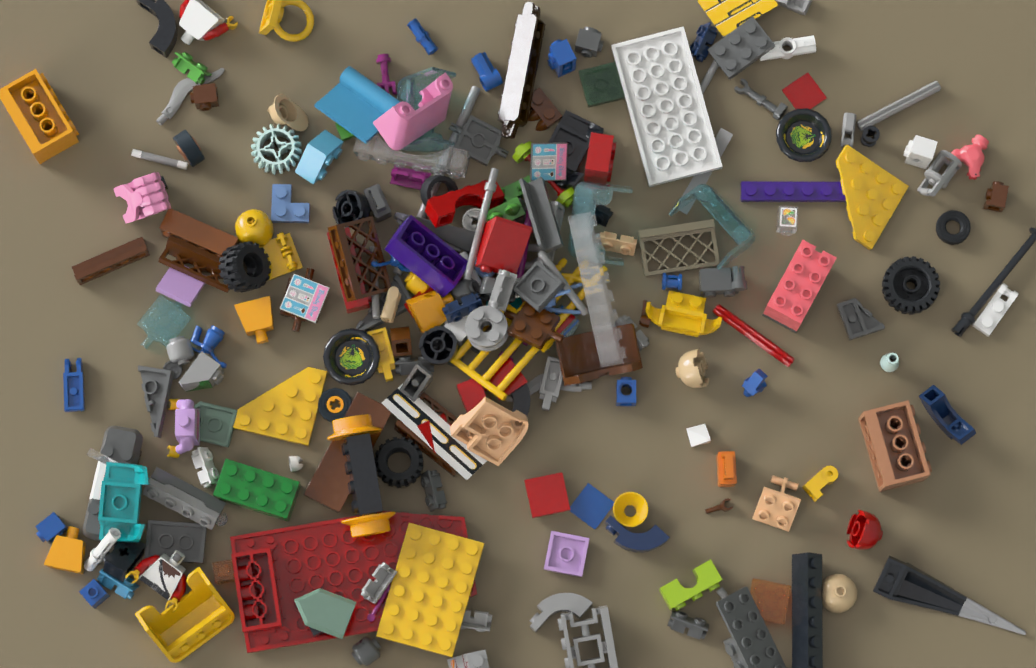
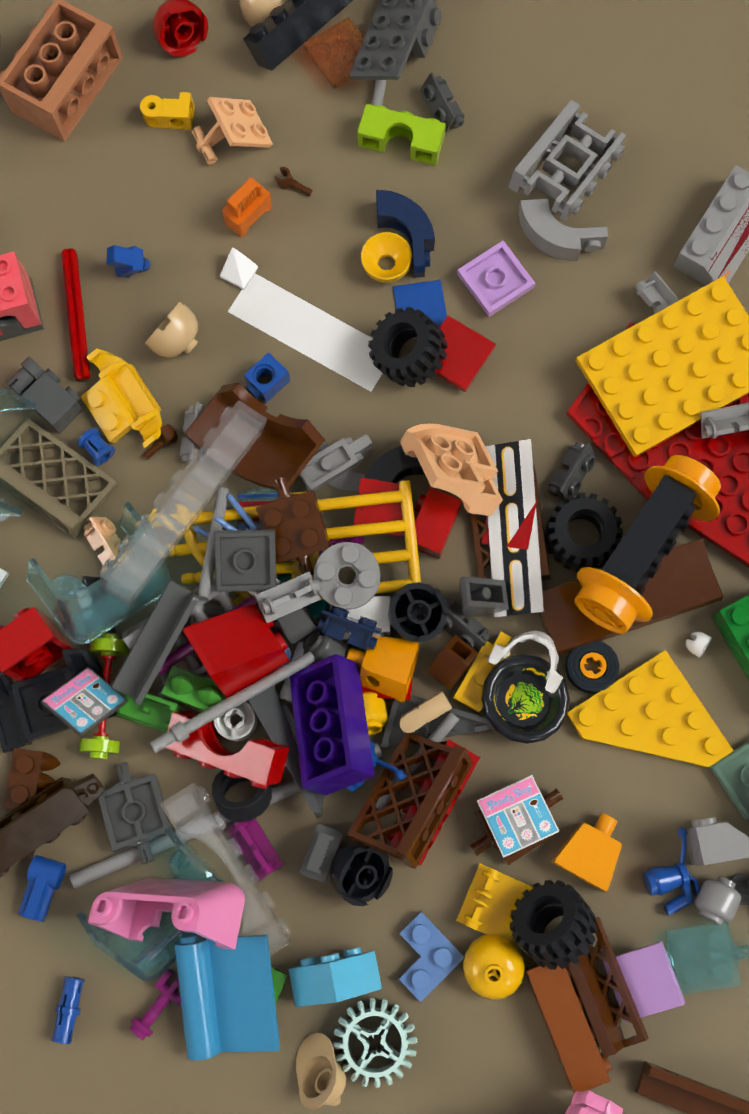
camera: 130 degrees left, 0 degrees up
none -> white sticker [228,273,383,392]
none -> black tyre [368,307,448,387]
none -> white helmet [488,630,563,693]

